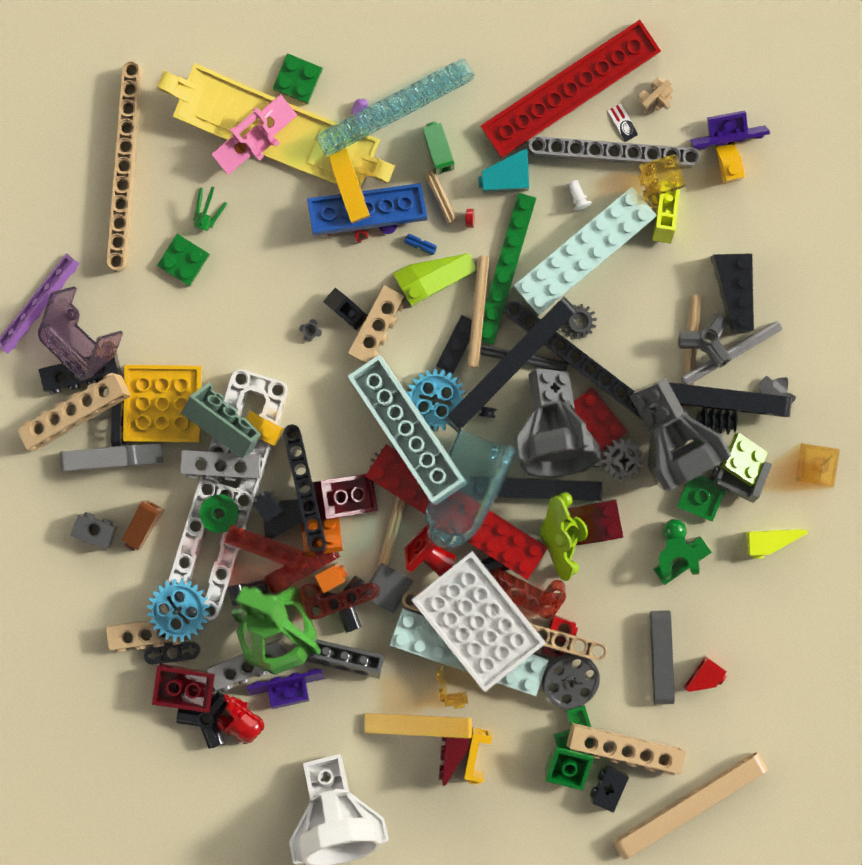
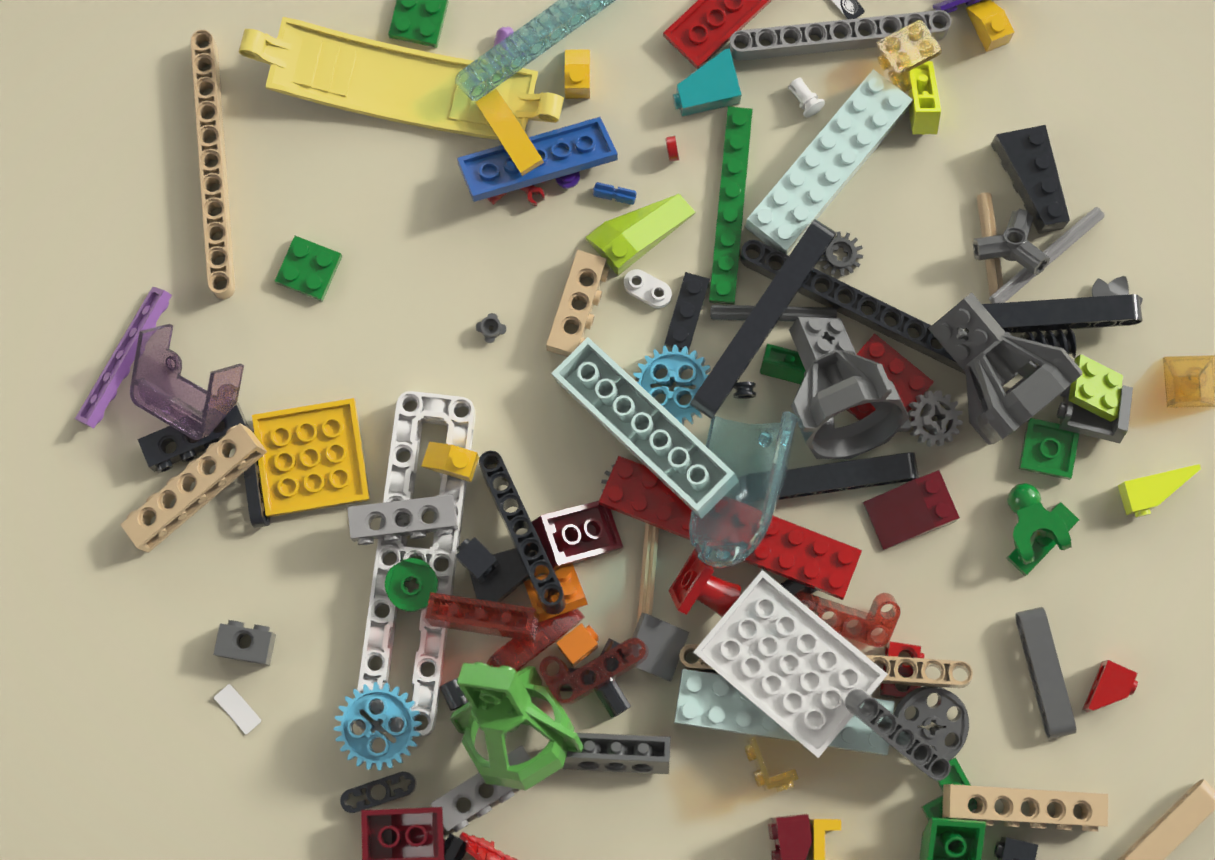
camera: 15 degrees left, 10 degrees down
beam [60,444,164,471] -> none
tan brick [106,615,188,653] -> none
dark orange slope [122,500,164,551] -> none
sand green wedge [181,382,261,459] -> none
green plant [193,187,227,231] -> none
bright pink piece [211,94,297,175] -> none
dark purple bracket [246,669,325,709] -> none
black slope [323,287,368,331] -> none
yellow tile [365,713,472,738] -> none
slope [423,121,455,175] -> none
tan axle [425,170,456,224] -> none
tan axle [467,255,489,368] -> none
lime piece [540,492,588,581] -> none
none -> white sticker [214,684,261,734]
none -> yellow slope [565,49,590,99]
none -> white plate [624,269,672,308]
none -> green slope [760,343,806,384]
none -> dark grey beam [845,689,950,781]

